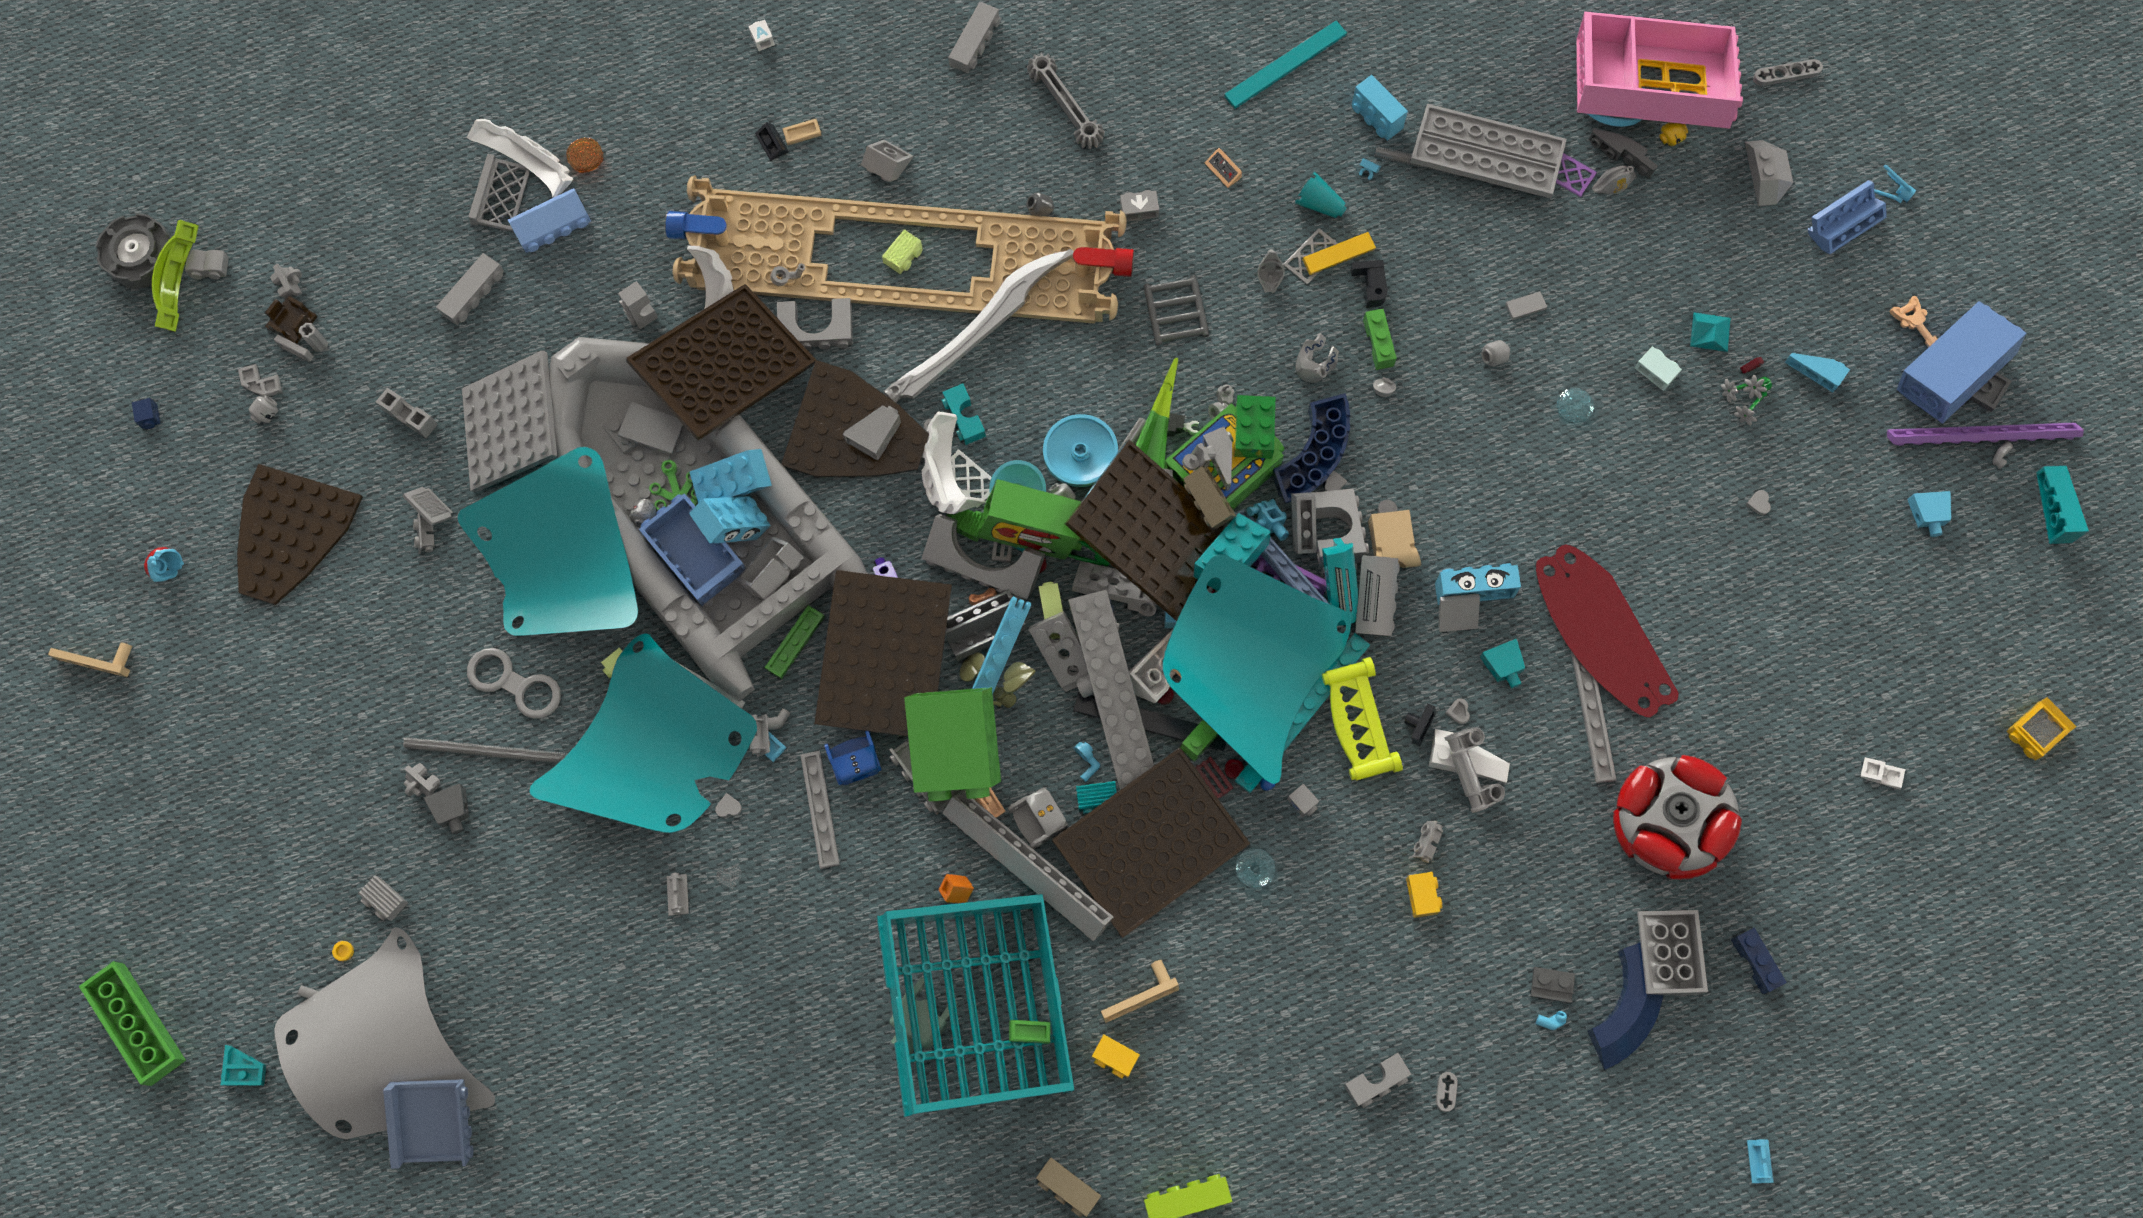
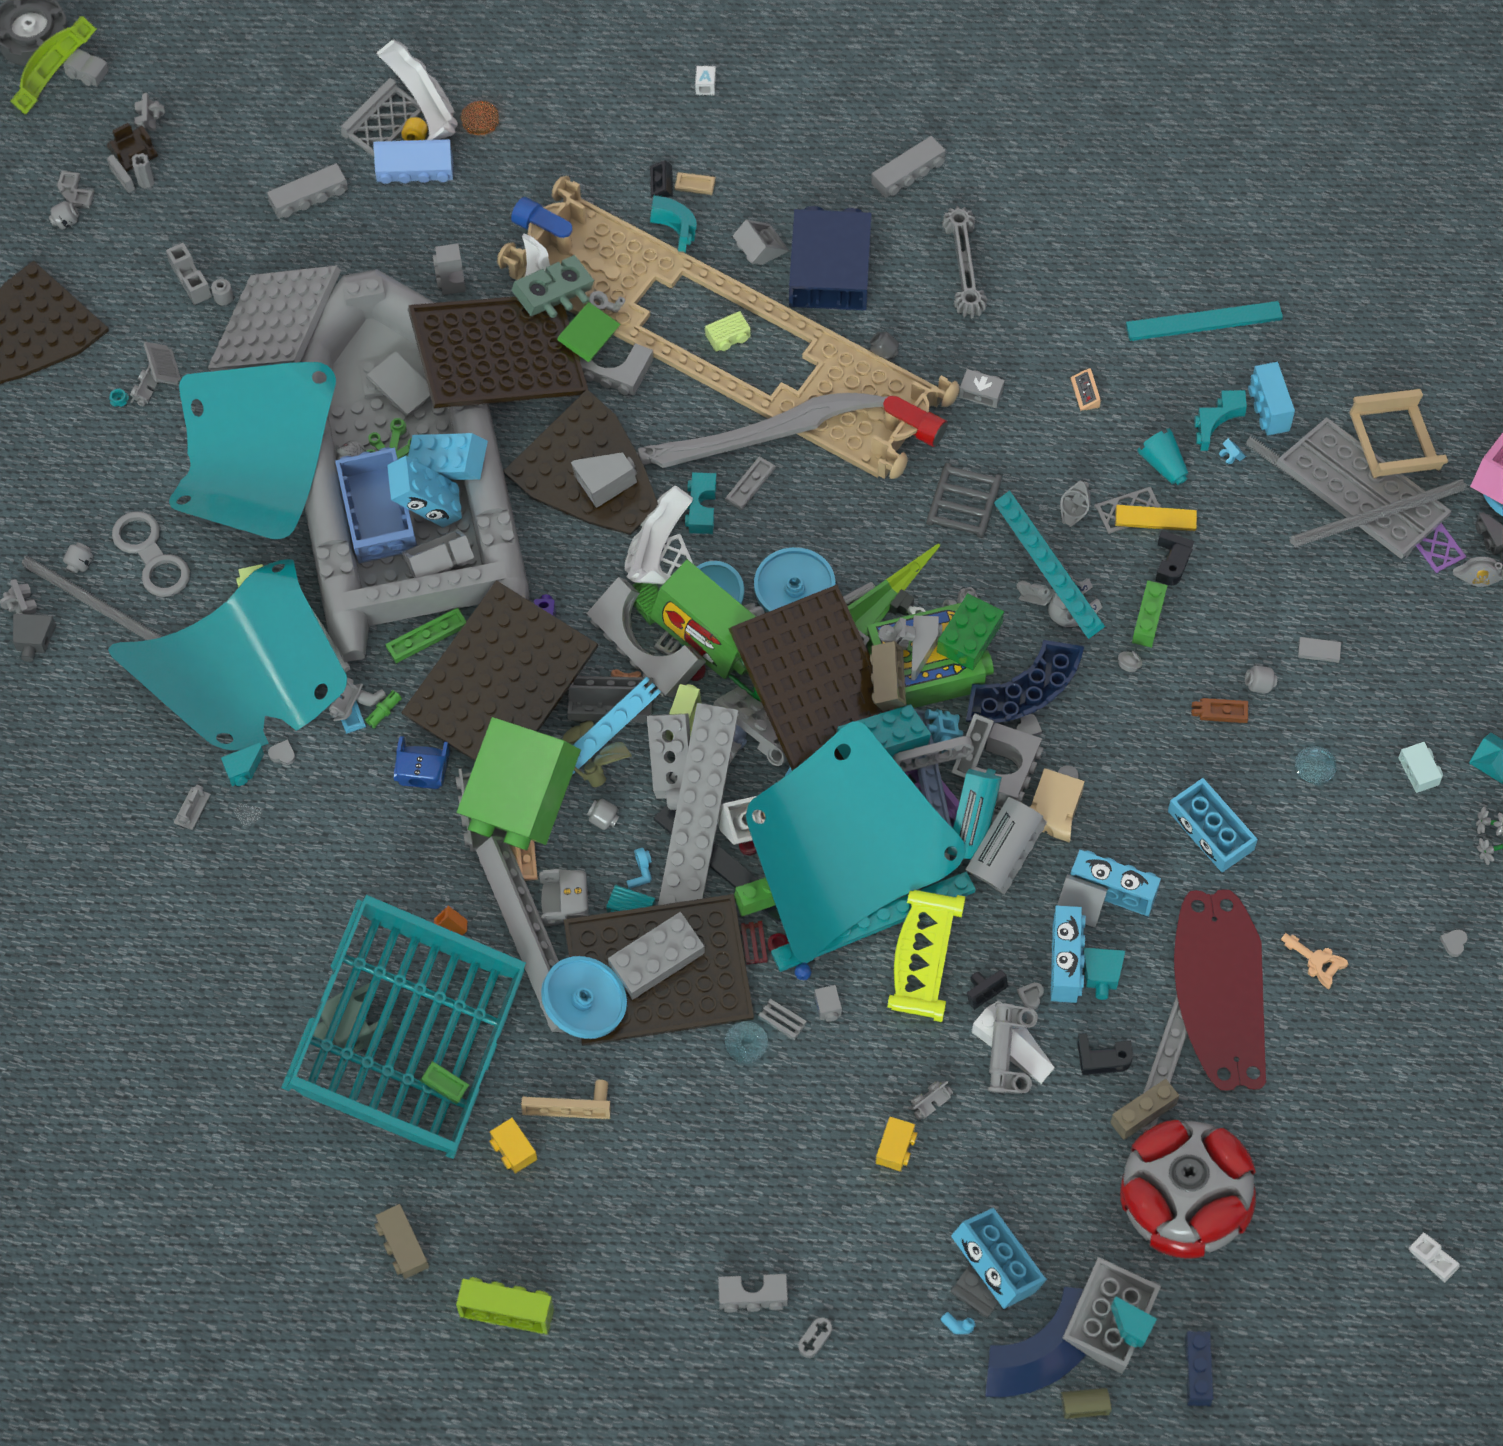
camera: 25 degrees right, 10 degrees down
light grey tile [801,751,840,869] -> none
none -> light grey head [63,542,94,574]
none -> teal plate [109,389,129,407]
none -> light grey brick [211,279,233,305]
none -> teal slope [221,743,264,786]
none -> bright green pin [365,690,402,729]
none -> yellow head [401,117,428,141]
none -> sand green piece [512,255,594,318]
none -> medium azure dish [541,956,627,1039]
none -> bright green tile [557,302,620,362]
none -> light grey head [587,799,619,830]
none -> light grey brick [608,912,705,1000]
none -> teal arch [650,196,697,252]
none -> light grey tile [725,456,776,511]
none -> light grey tile [758,999,807,1040]
none -> dark blue brick [789,206,871,311]
none -> light grey beam [892,736,974,772]
none -> medium azure brick [951,1208,1047,1309]
none -> teal plate [994,490,1106,639]
none -> light grey hinge [1017,580,1055,606]
none -> medium azure brick [1051,906,1086,1003]
none -> olive brick [1060,1388,1111,1419]
none -> black piece [1077,1033,1133,1076]
none -> dark tan brick [1110,1079,1179,1140]
none -> teal slope [1111,1296,1157,1348]
none -> medium azure brick [1168,778,1258,873]
none -> dark orange hinge [1191,698,1248,723]
none -> teal arch [1194,390,1247,451]
none -> light nougat piece [1281,933,1348,989]
none -> light grey axle [1290,479,1467,548]
none -> tan piece [1349,389,1448,479]

